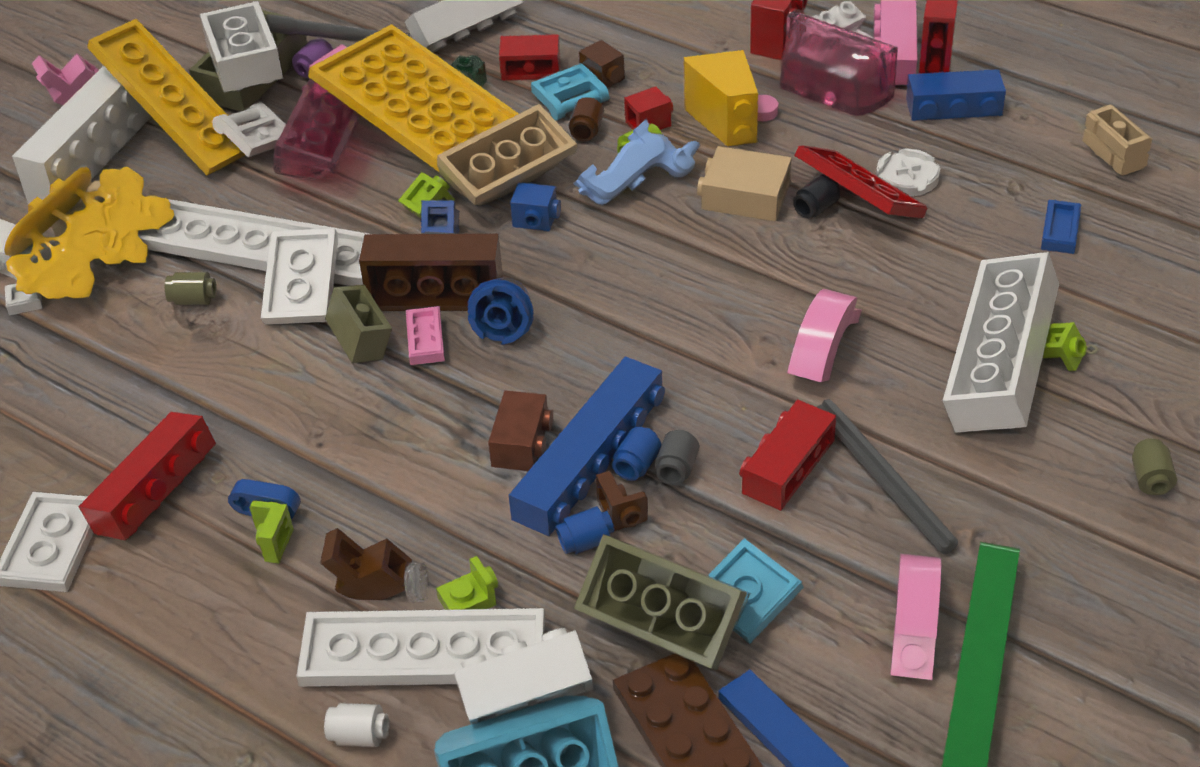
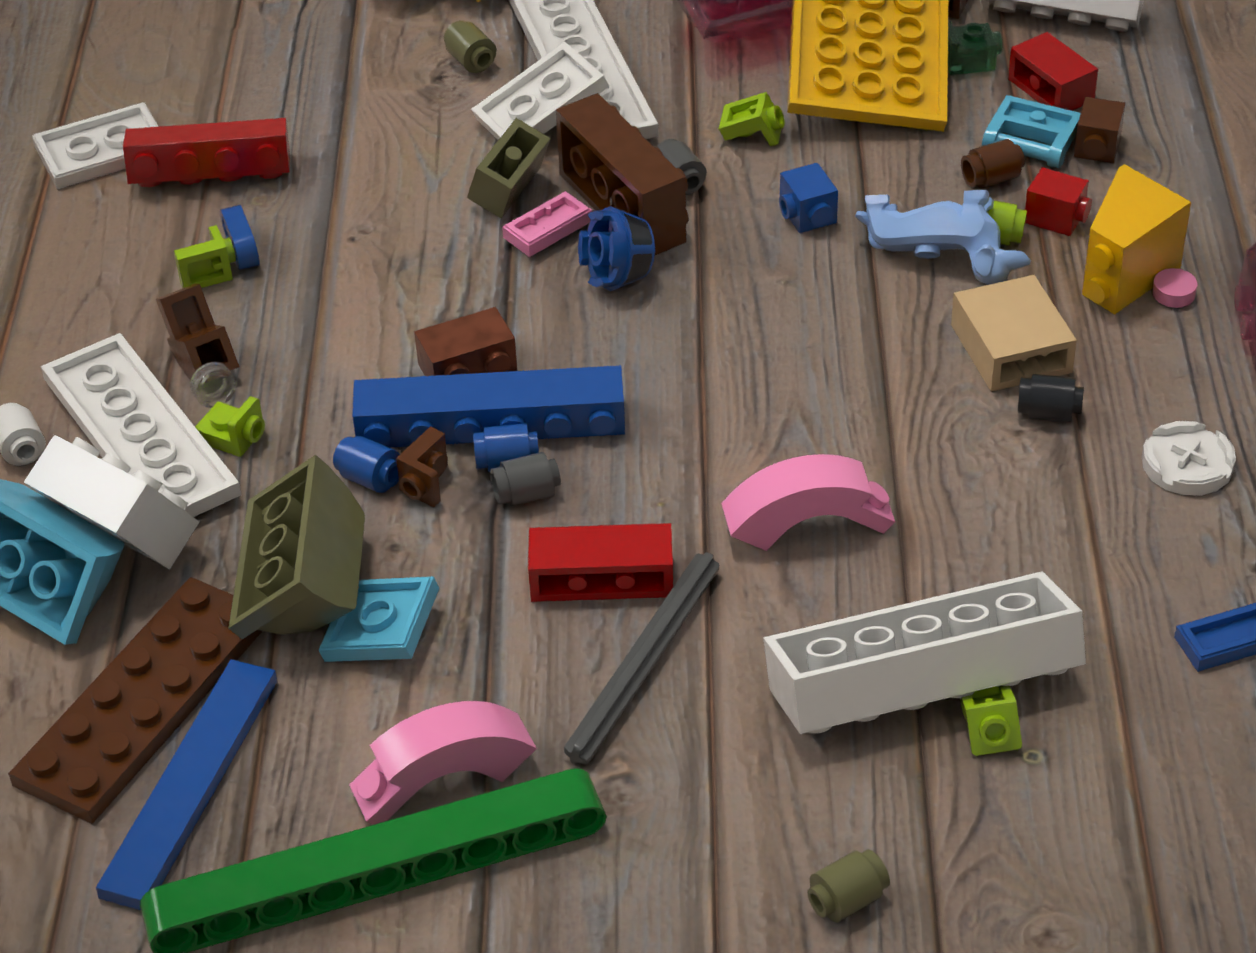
camera: 55 degrees right, 0 degrees up
blue brick [421,200,460,234] -> none
tan windscreen [437,104,577,206] -> none
red tile [794,145,928,218] -> none

